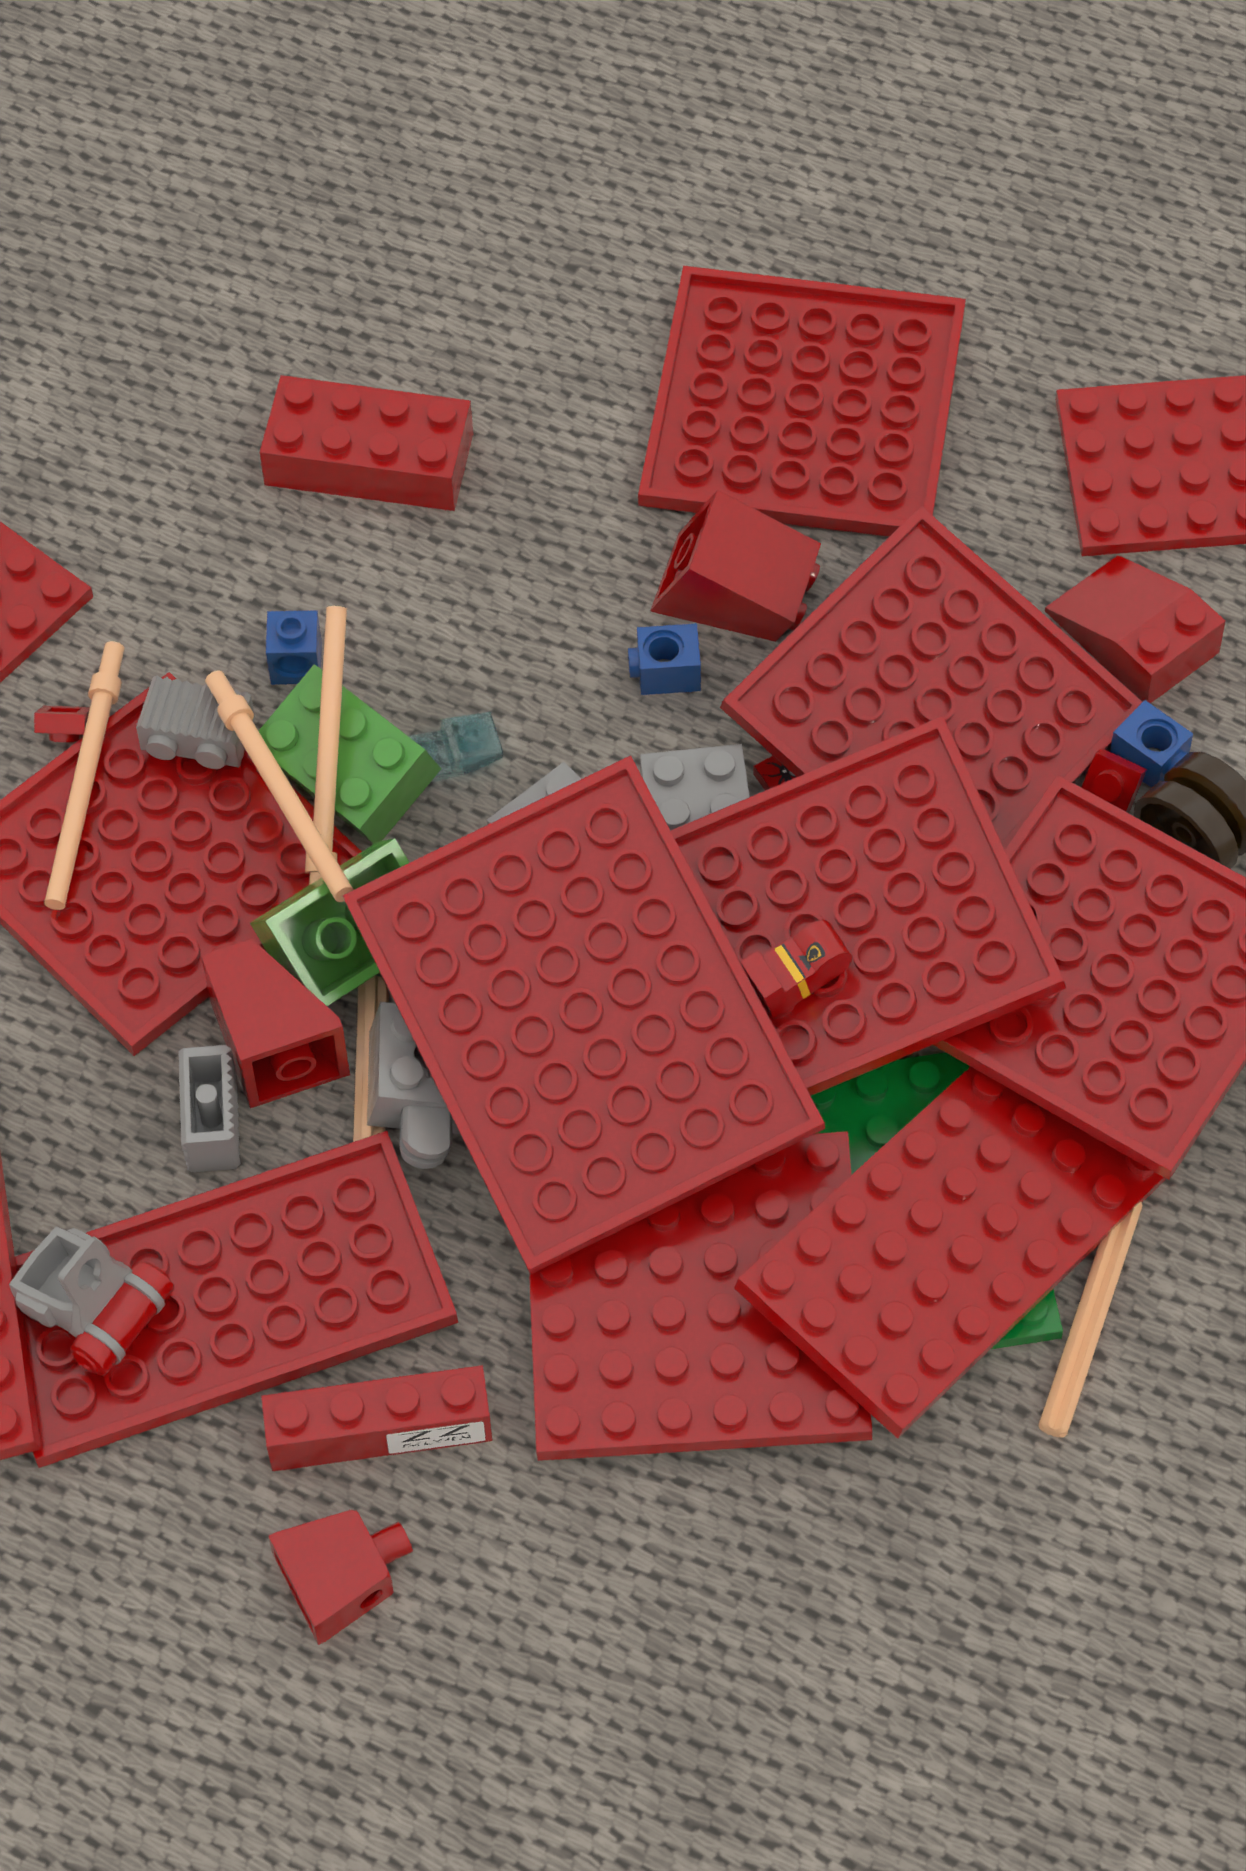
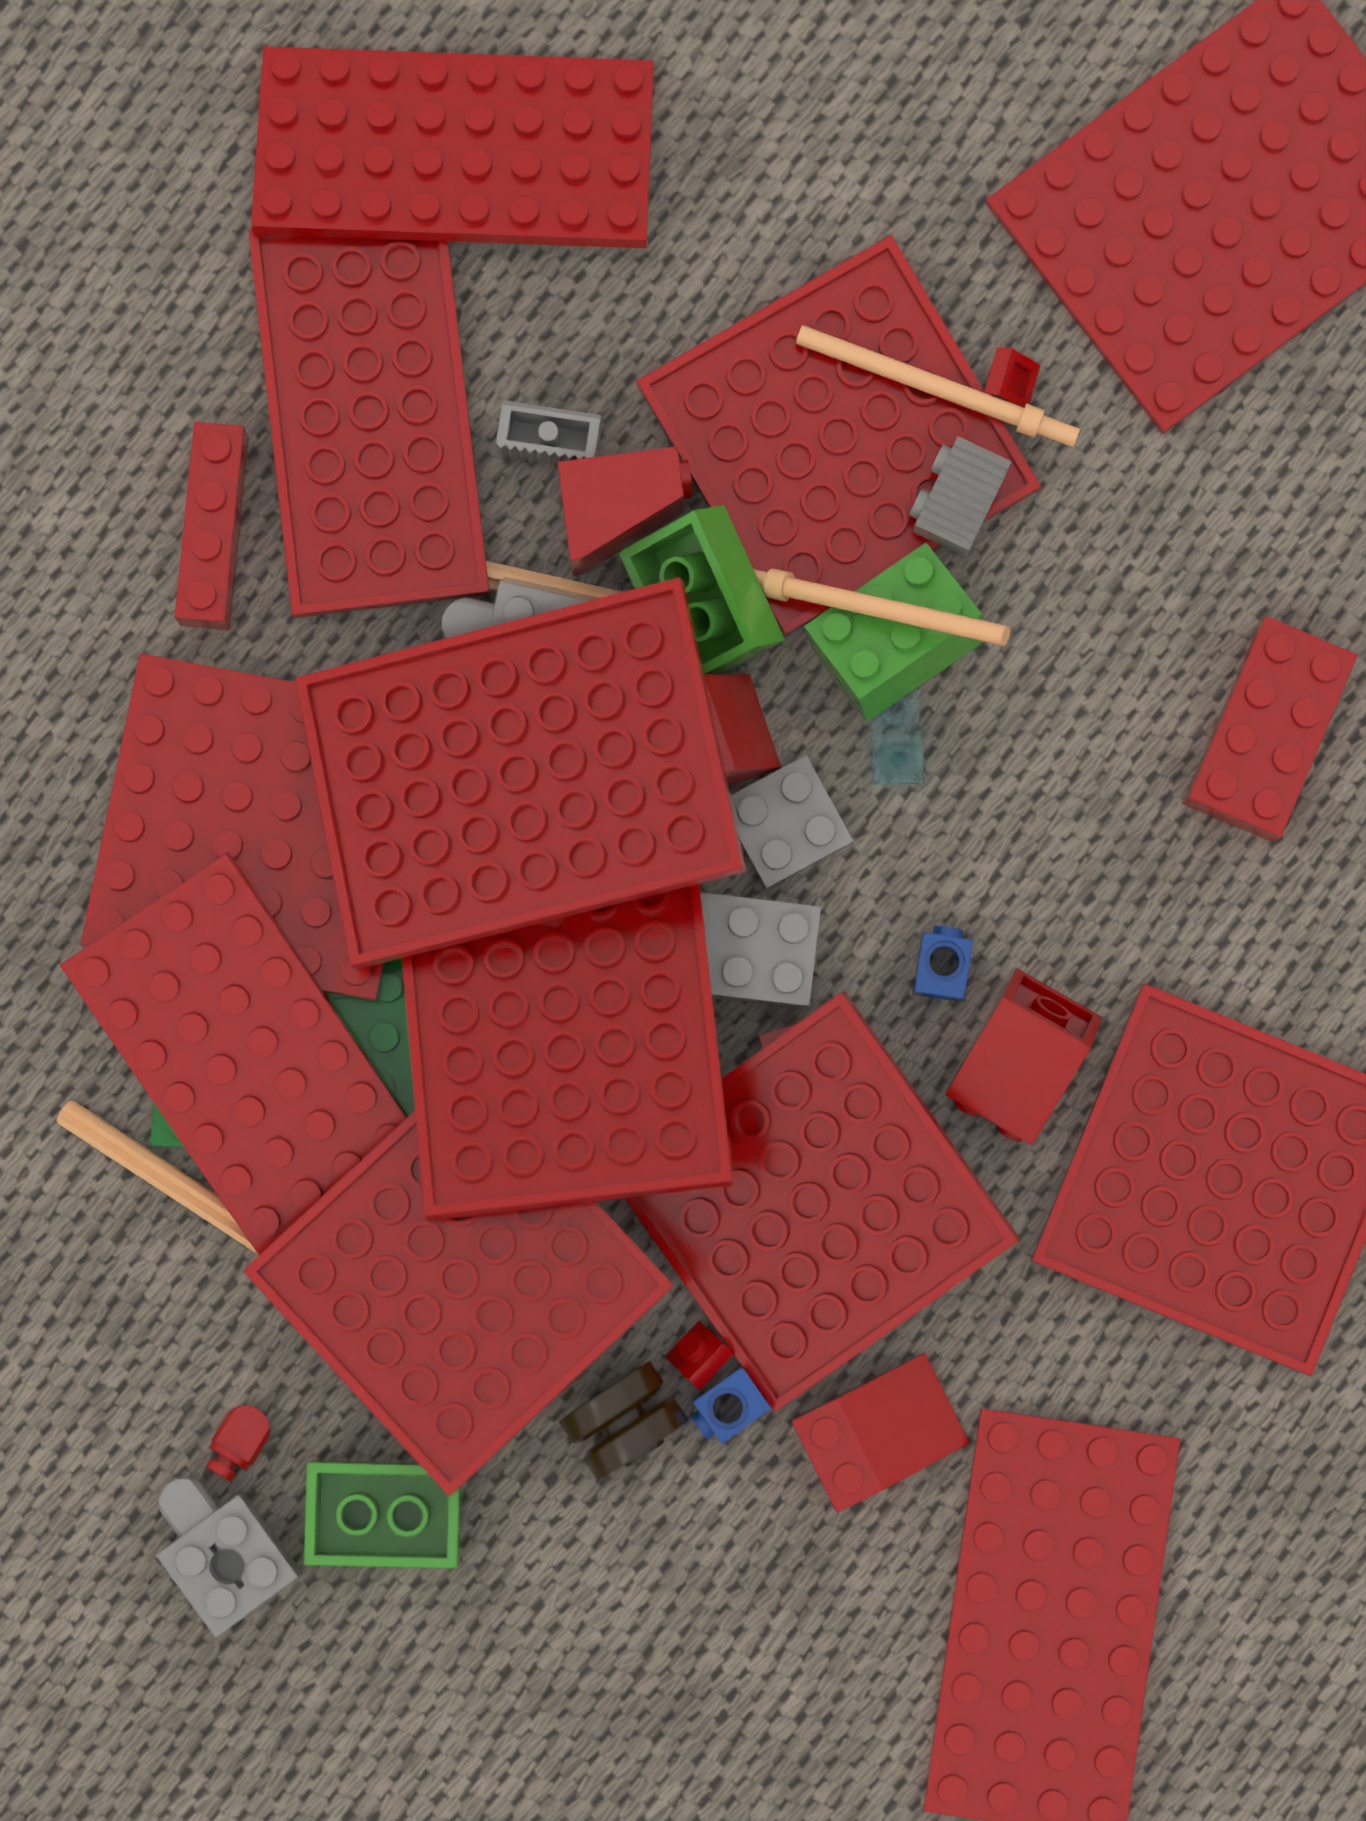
camera: 100 degrees right, 25 degrees up
light grey piece [9,1226,175,1376] -> none
light nougat bar [205,670,354,902] -> none
blue brick [266,610,322,685] -> none
red torso [268,1510,413,1645] -> none
red leg [740,920,852,1019] -> none

